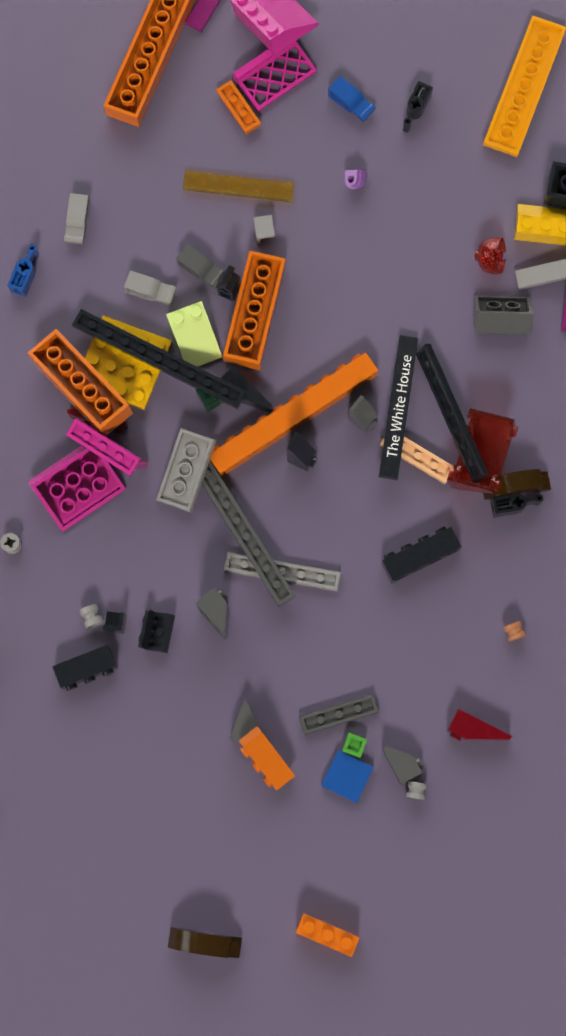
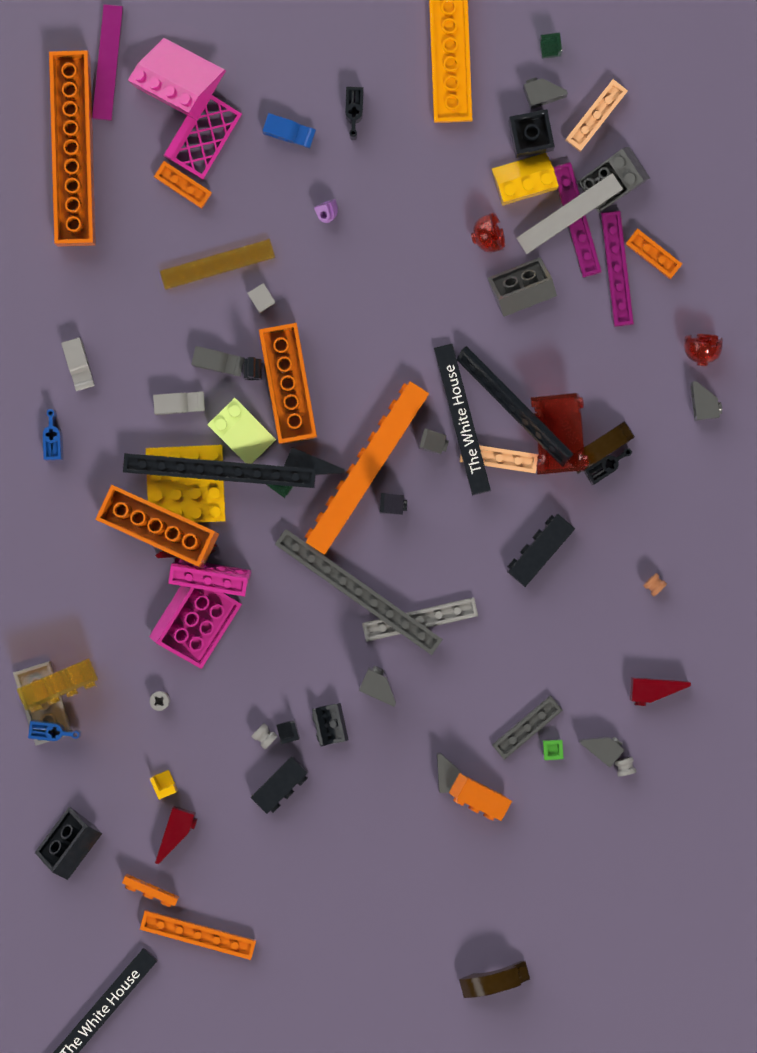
camera: 25 degrees left, 10 degrees up
light grey tile [156,428,217,513] -> none
orange brick [296,913,359,957] -> none
blue tile [321,750,374,803] -> none

